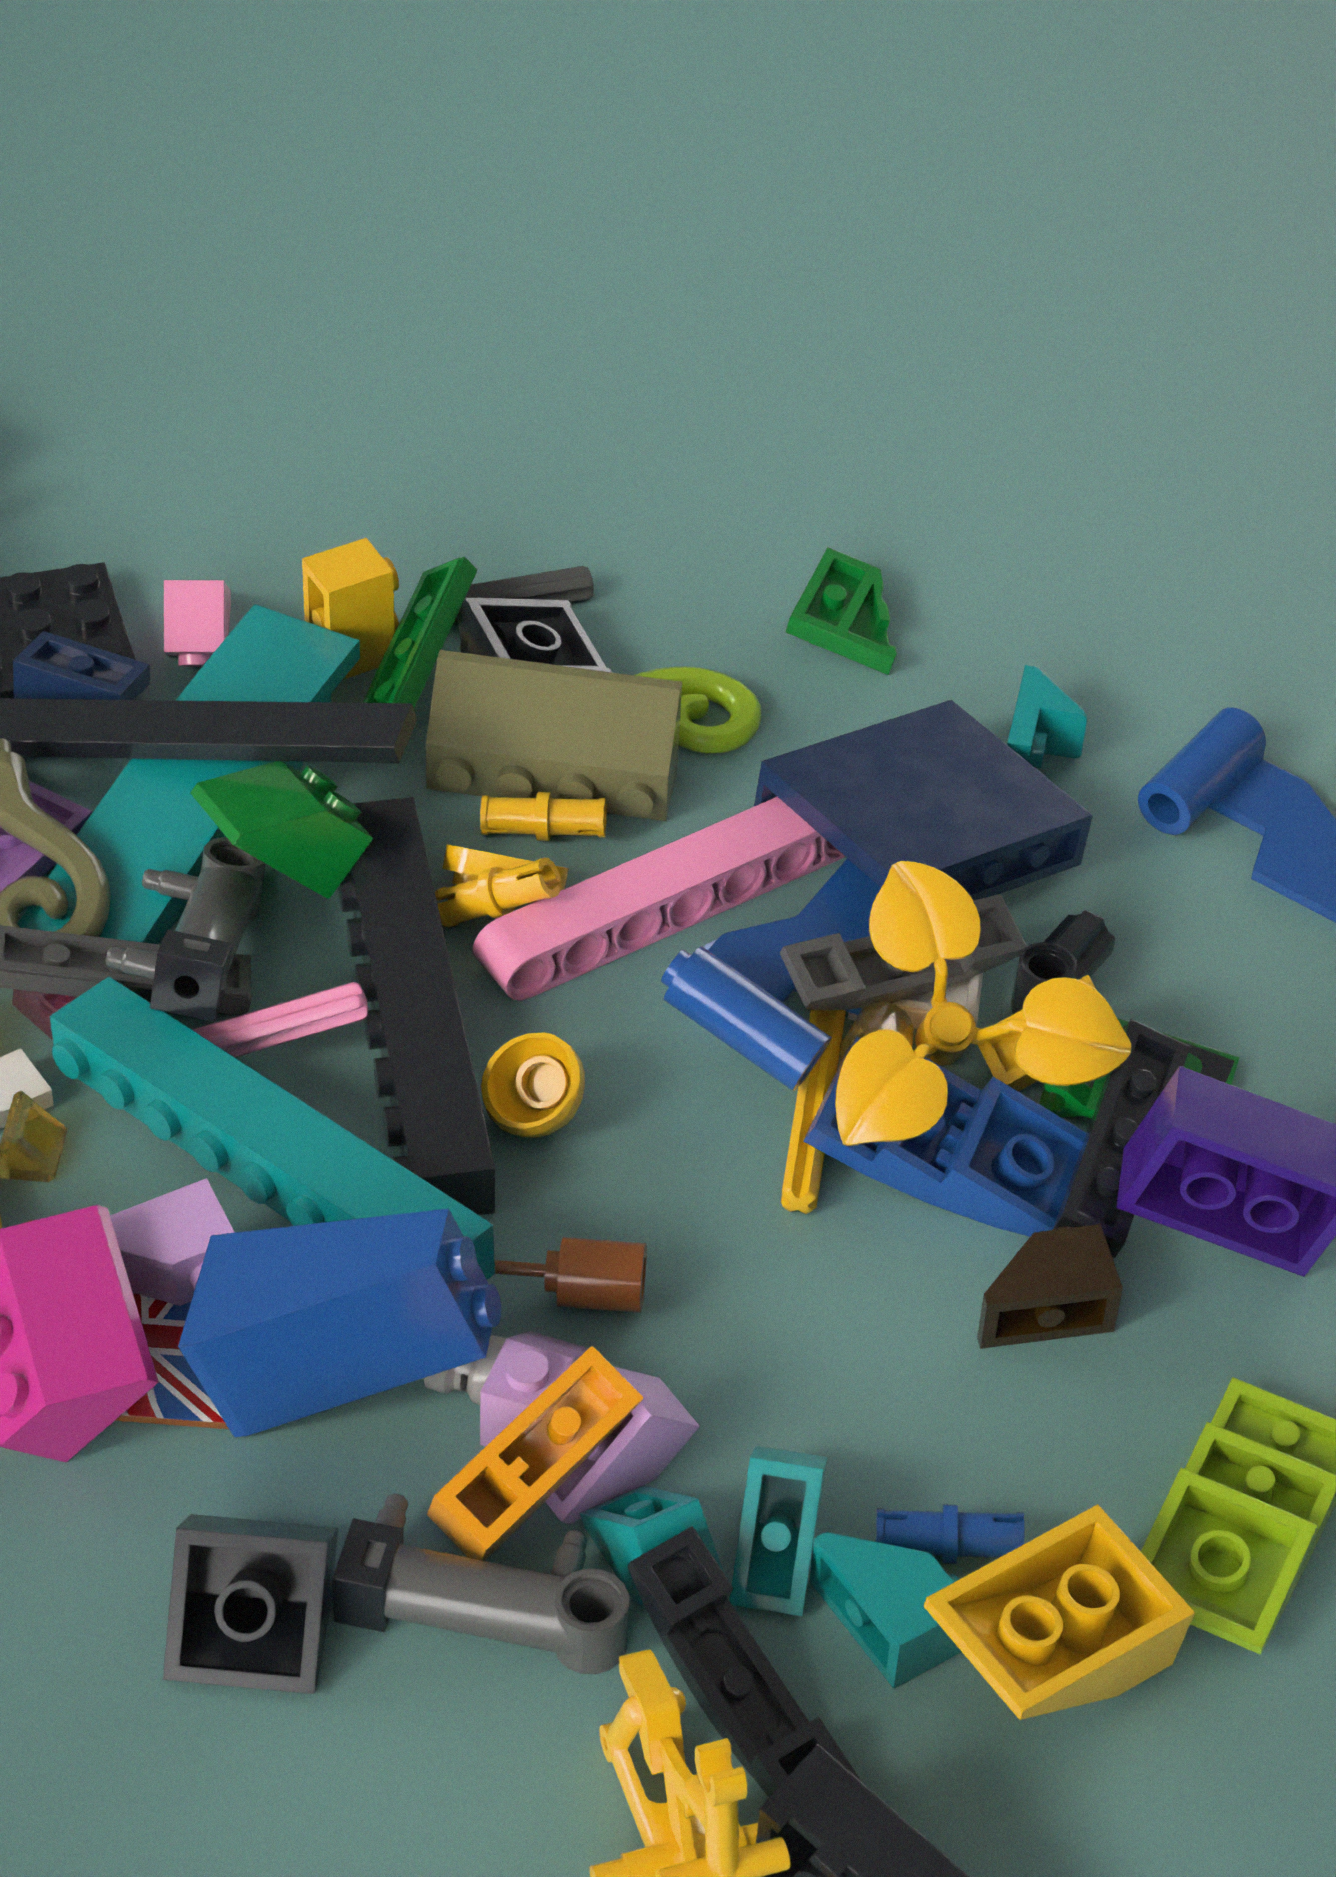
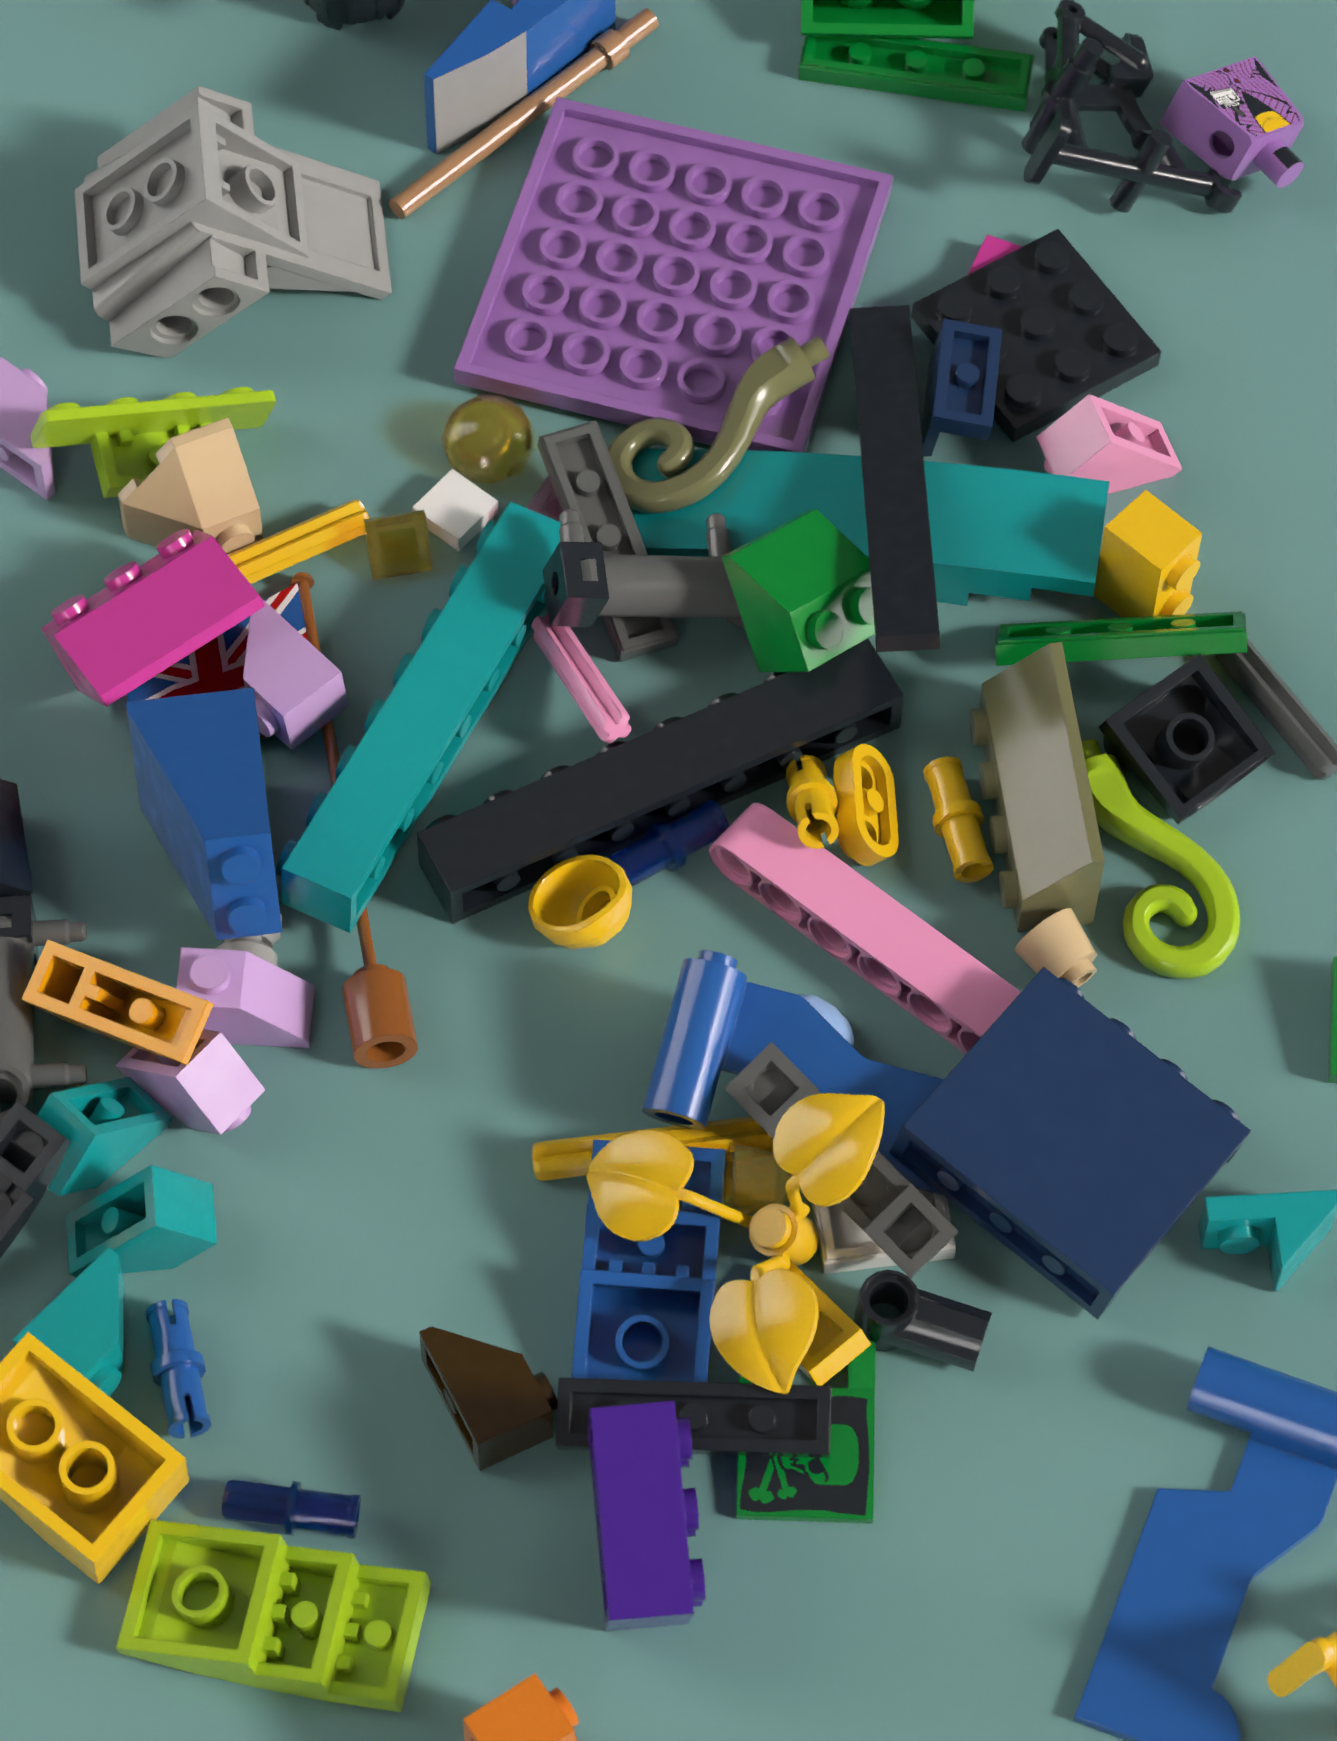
camera: 75 degrees right, 15 degrees up
none -> clear blue axle [221,1480,361,1539]
none -> clear blue pin [605,800,729,887]
none -> tan hat [1014,908,1097,988]

